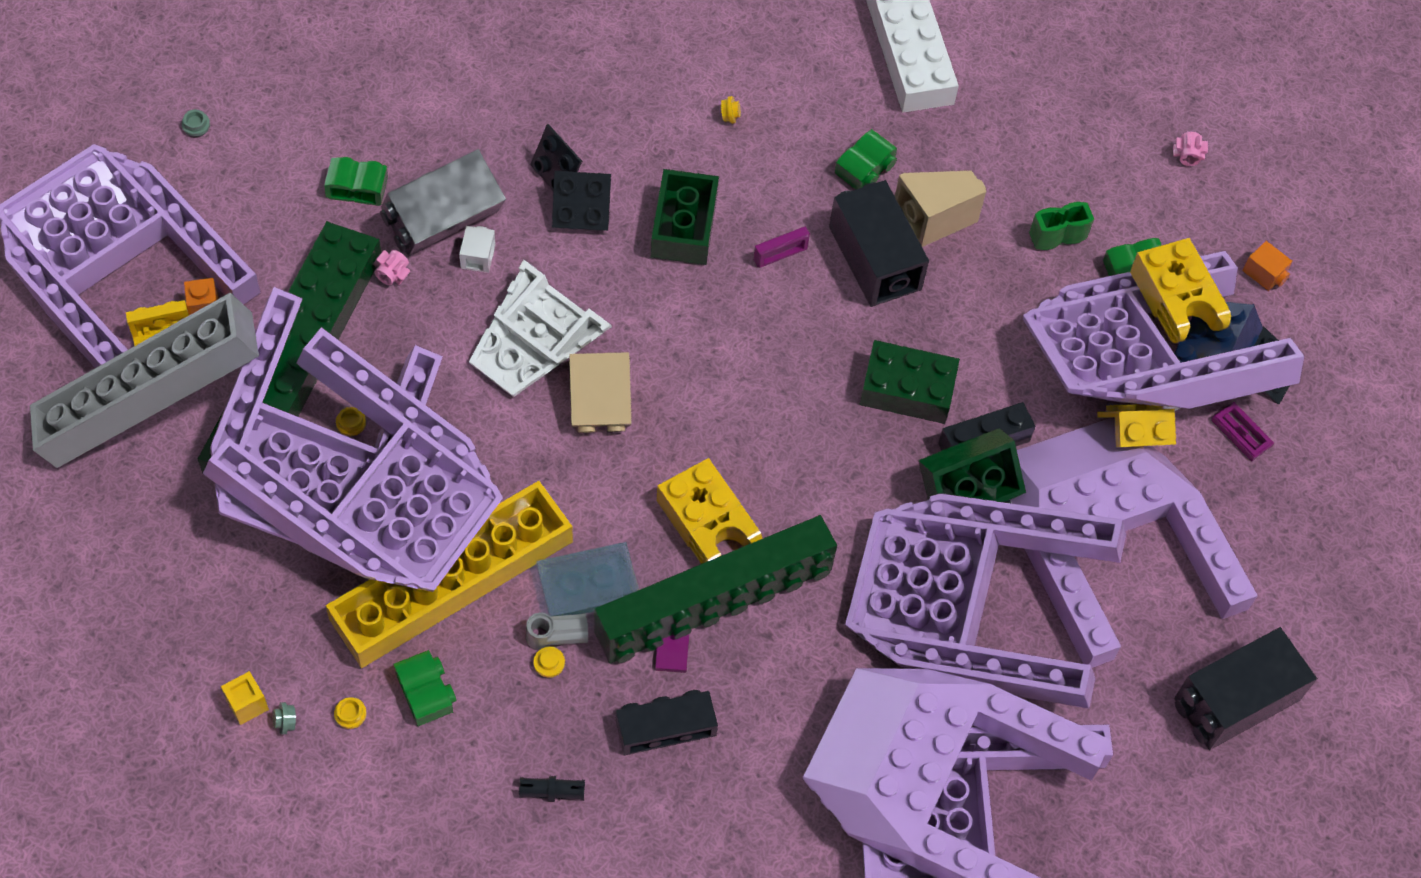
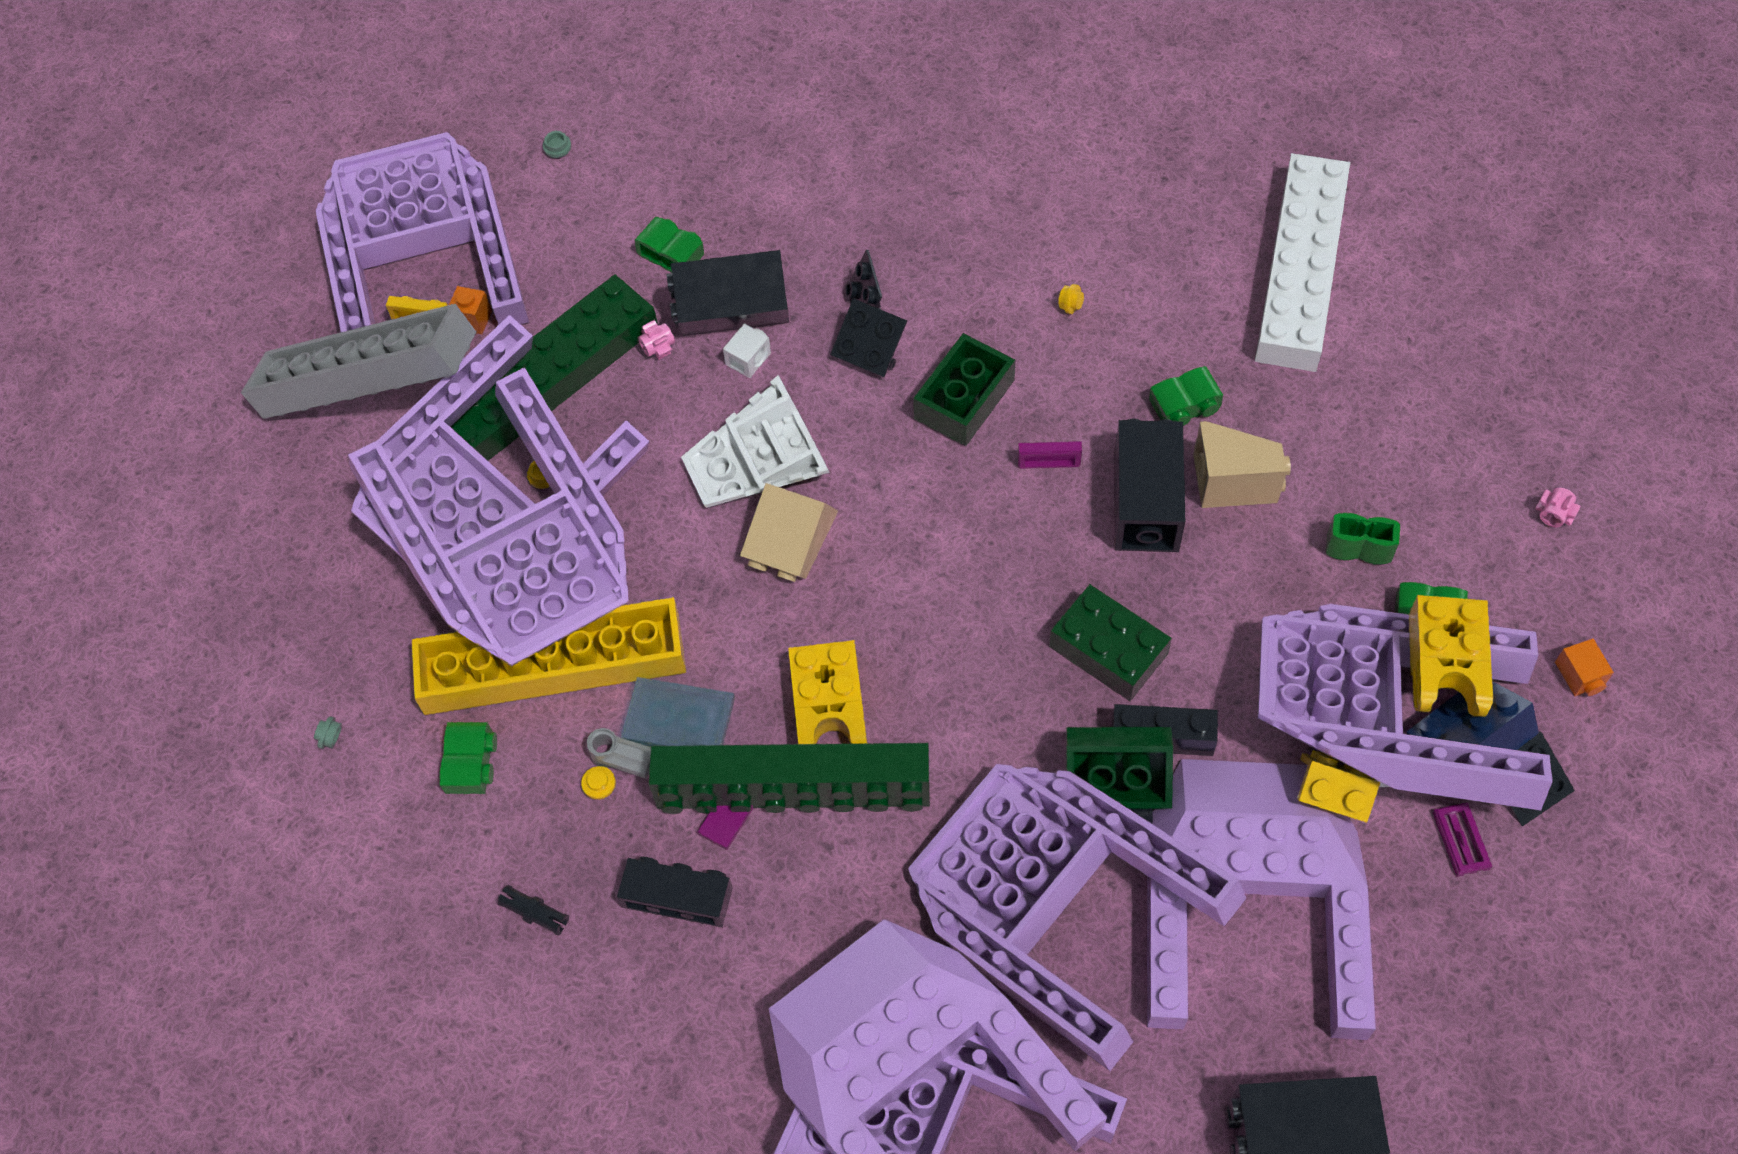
camera: 35 degrees right, 0 degrees up
yellow panel [221,671,269,725] -> none
yellow plate [334,697,367,729] -> none

